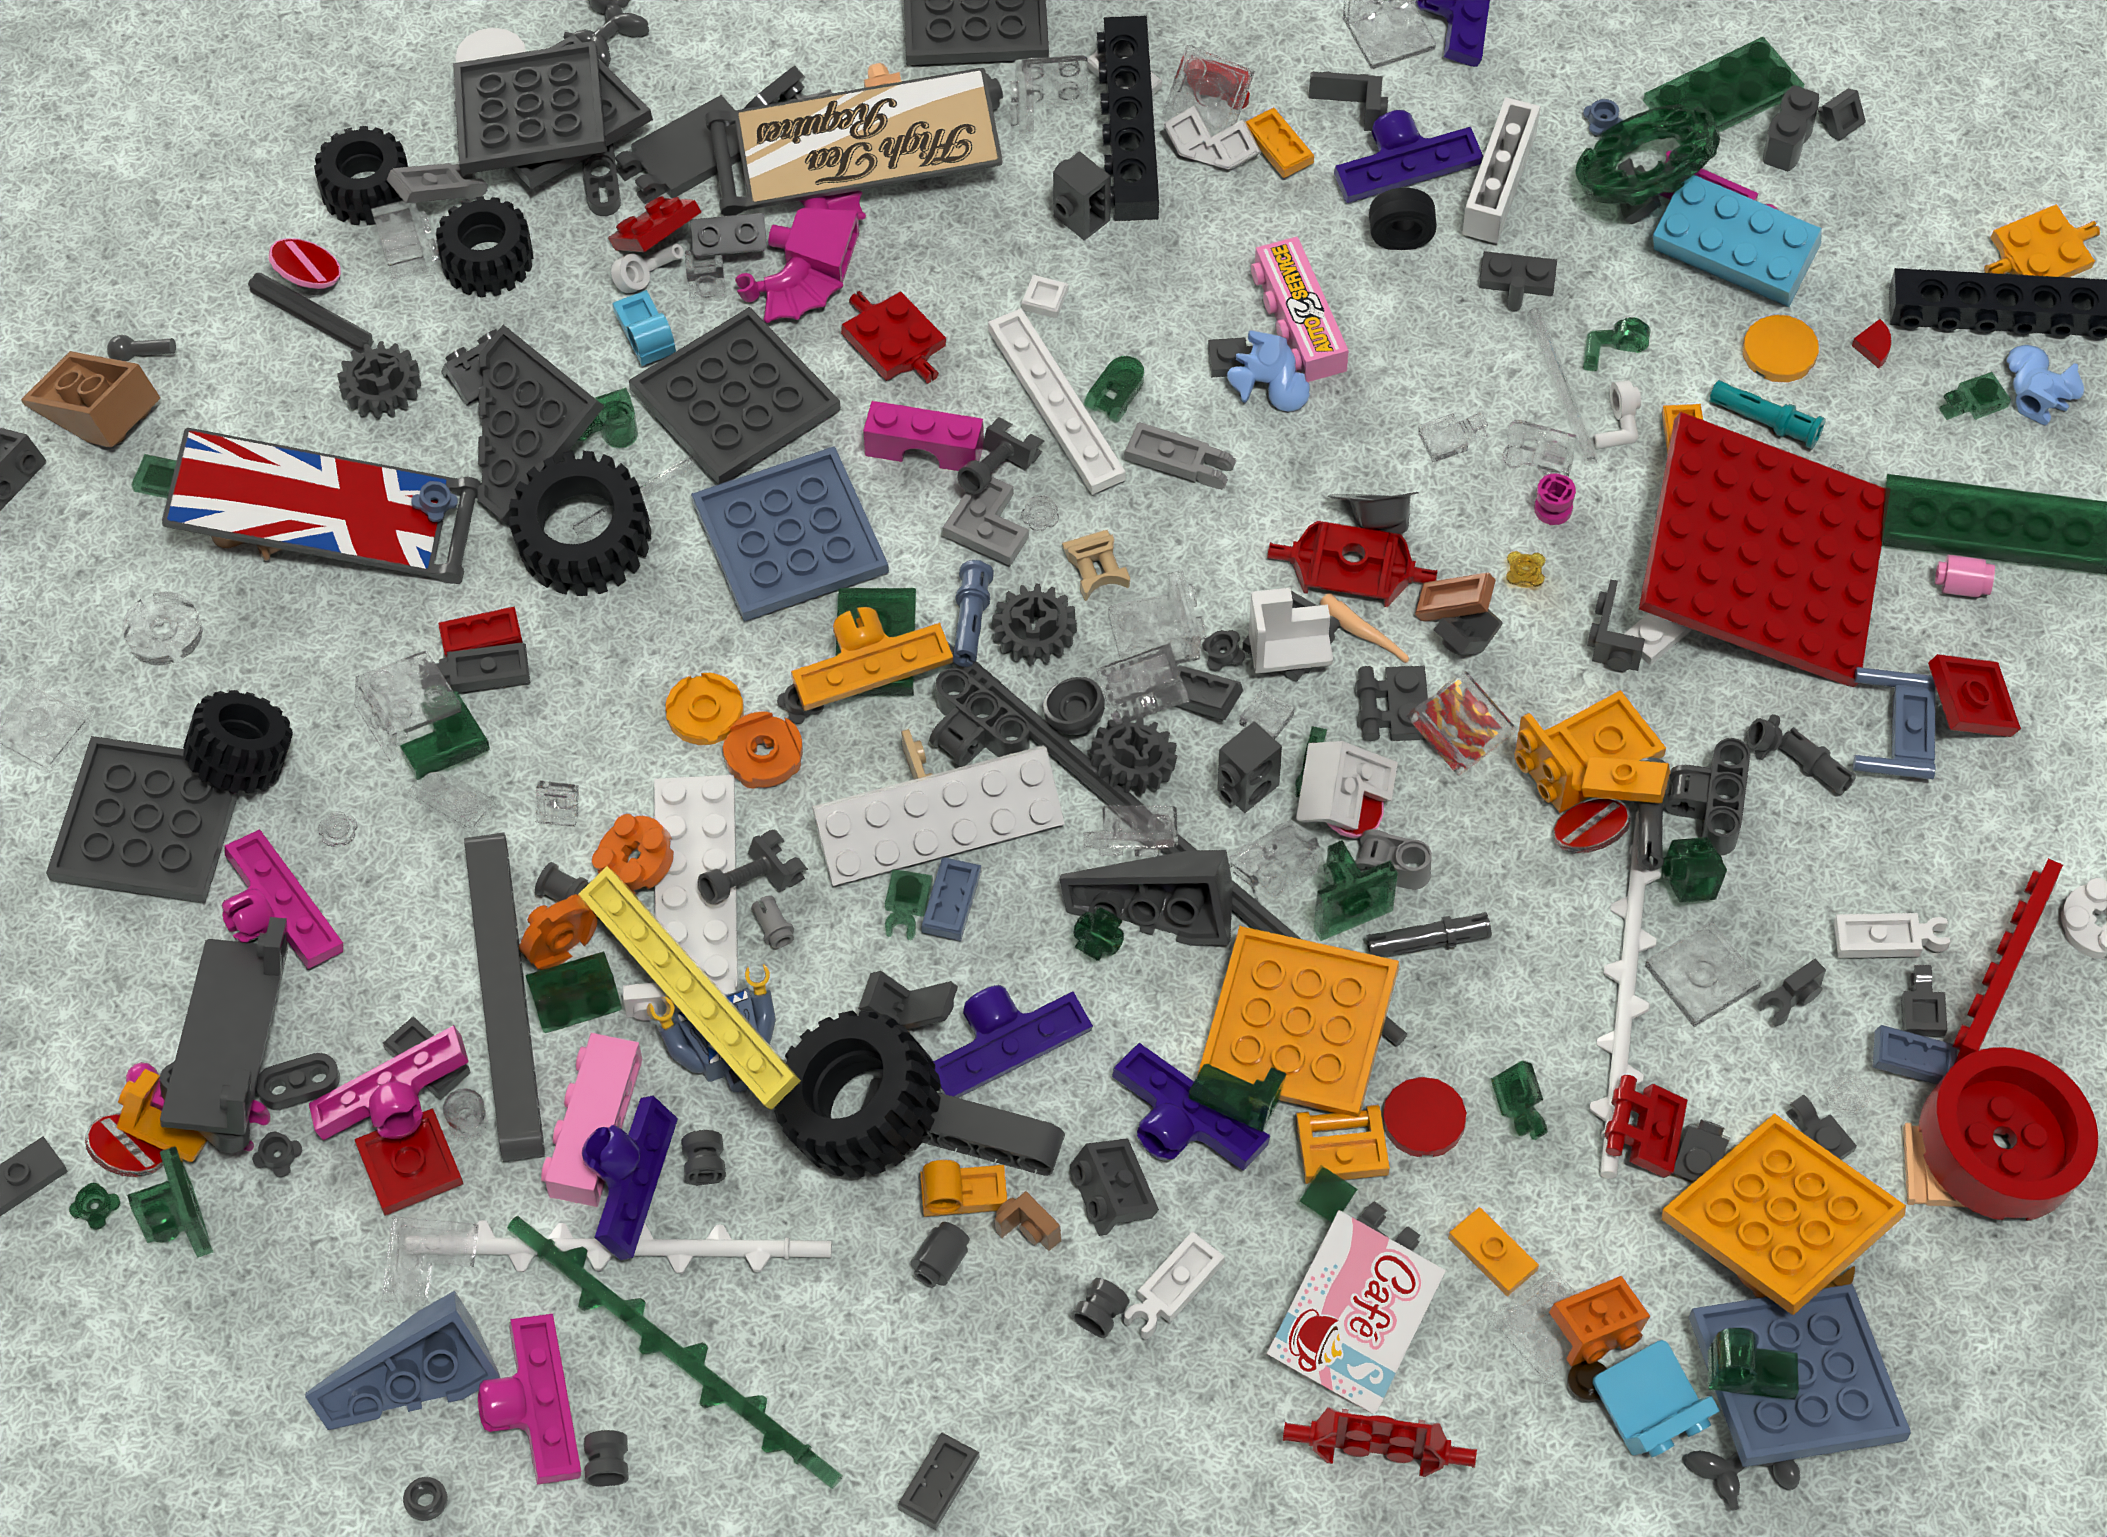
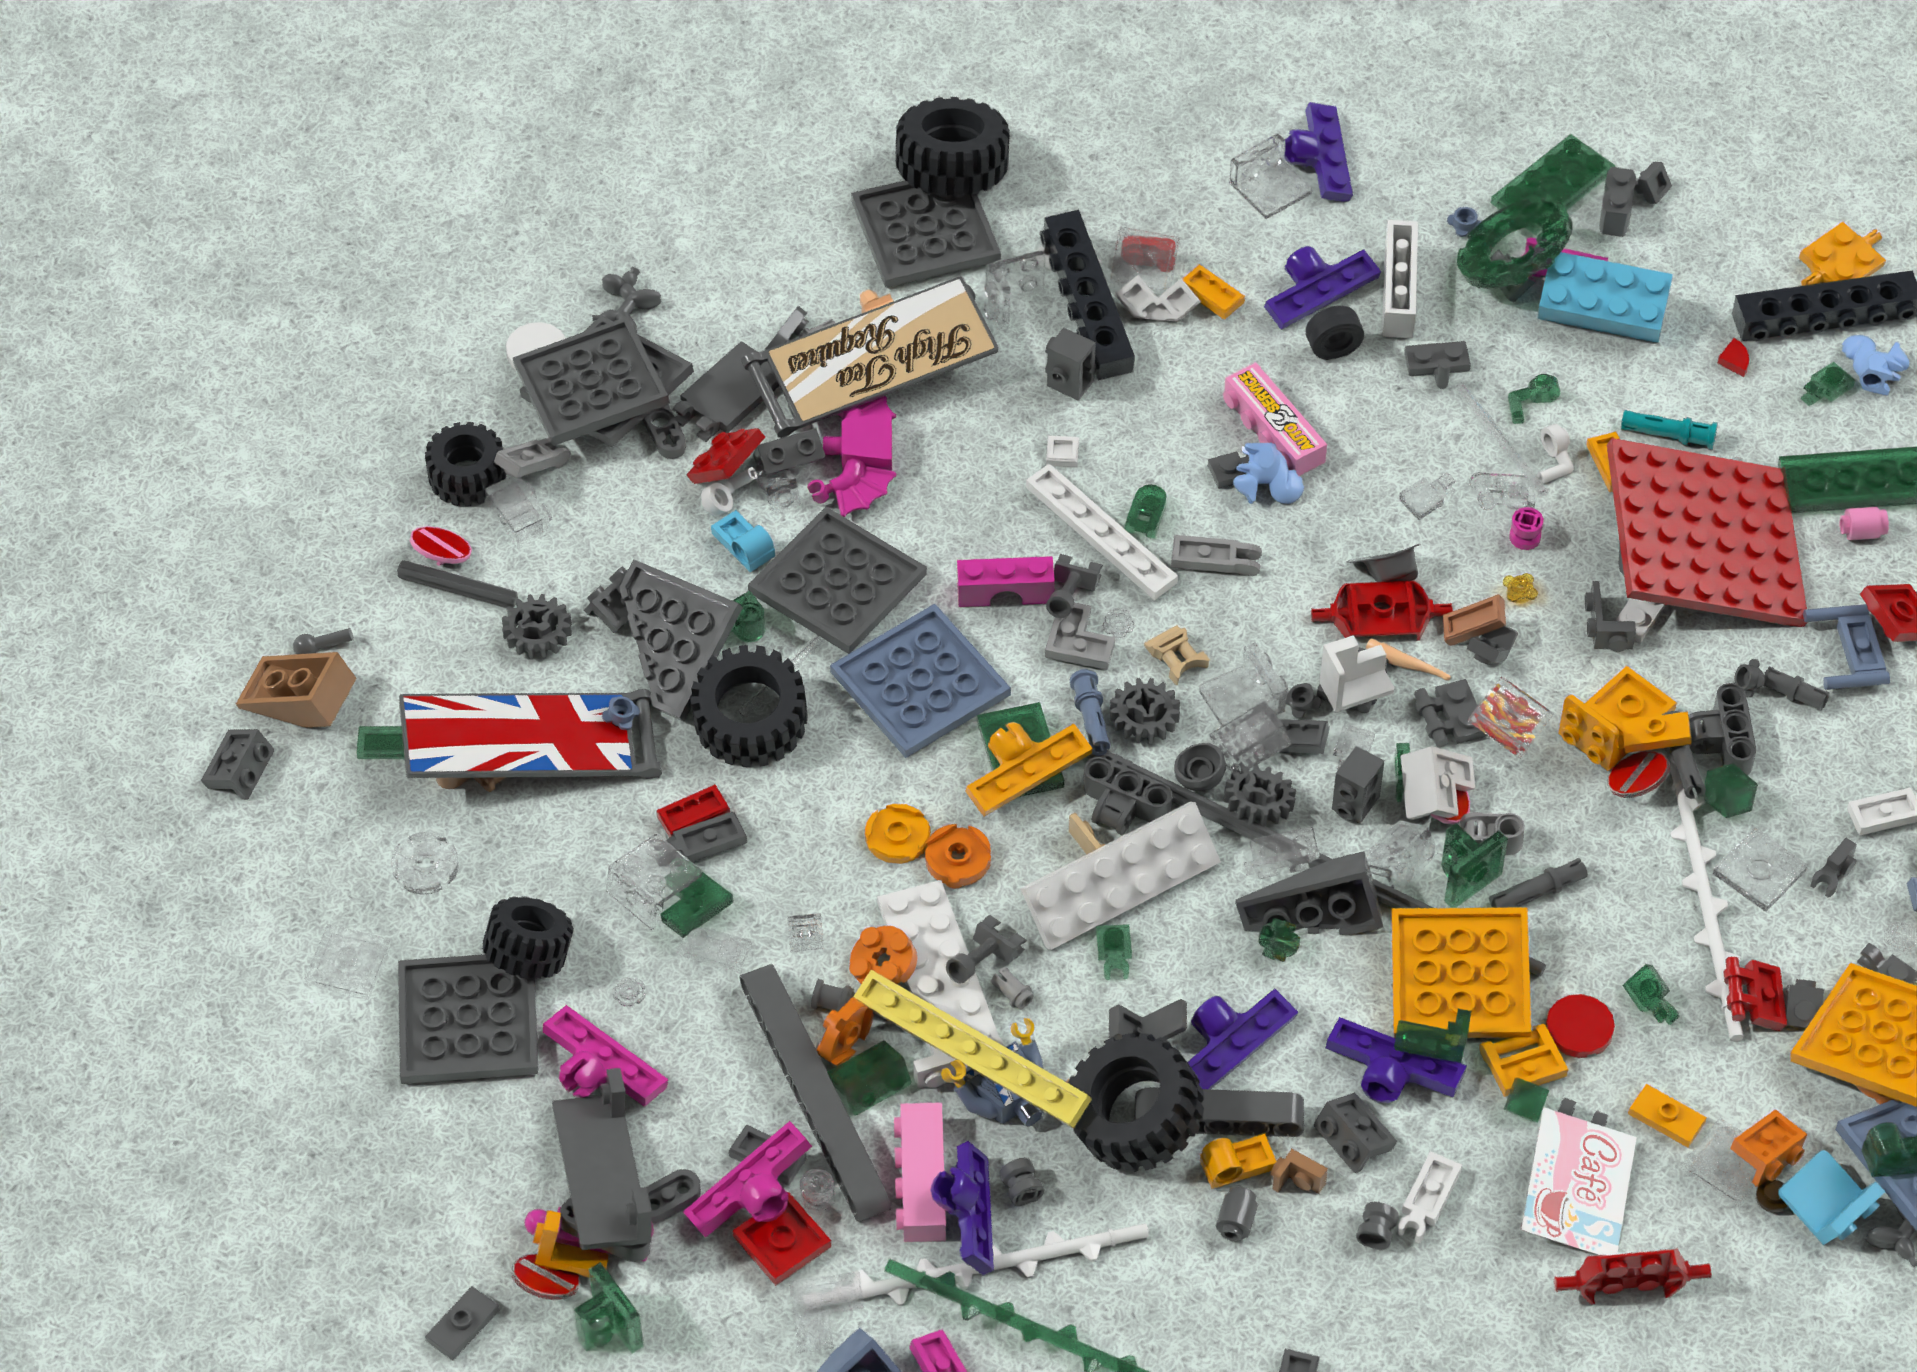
camera: 15 degrees left, 5 degrees down
clear green plate [69,1183,120,1230] -> none
dark grey plate [252,1131,302,1177] -> none
black tyre [436,196,534,297] -> none
dark grey plate [777,684,824,724] -> none
red plate [841,291,946,383] -> none
sand blue plate [921,857,982,941] -> none
dark grey bracket [1309,71,1388,131] -> none
light orange tile [1743,315,1819,383] -> none

